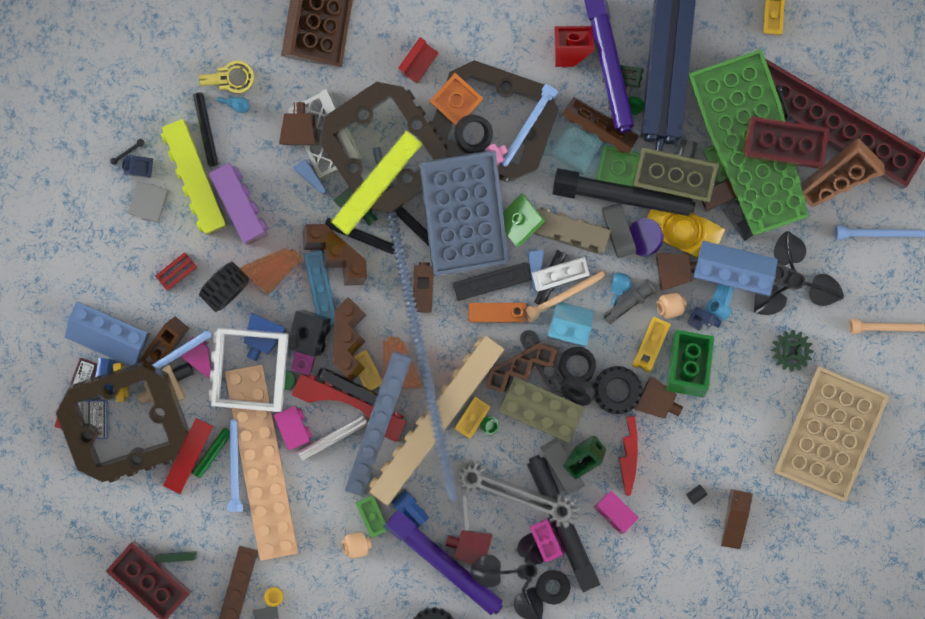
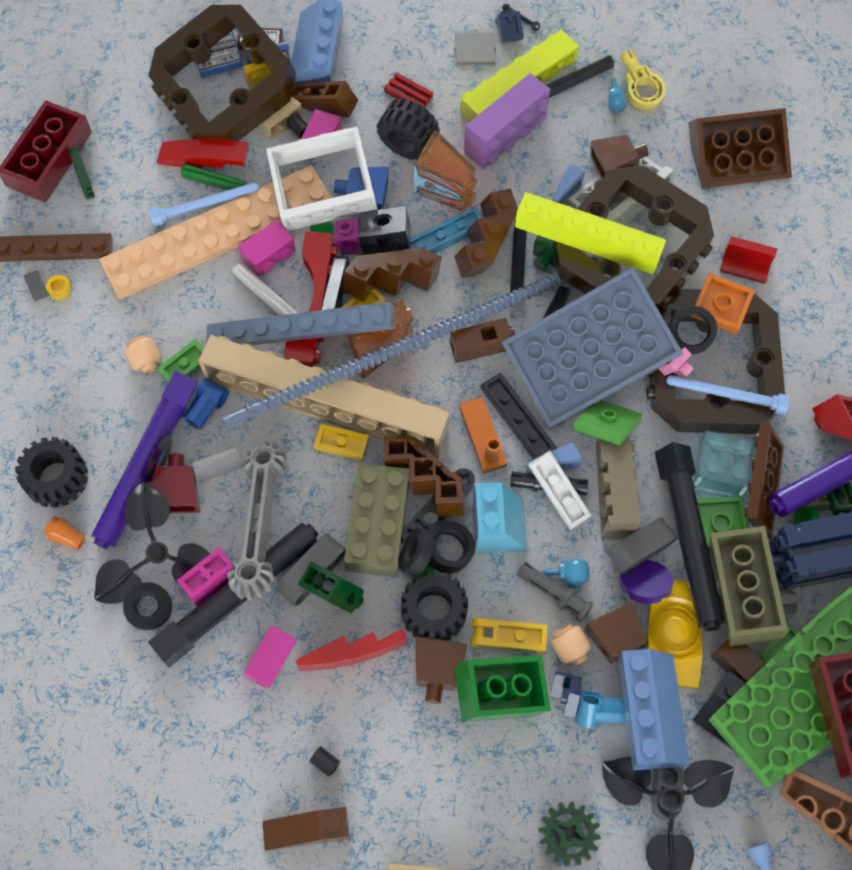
camera: 70 degrees right, 20 degrees down
light blue piece [139,331,211,384] -> none
green plate [480,416,499,435] -> none
light nougat piece [523,271,606,323] -> none

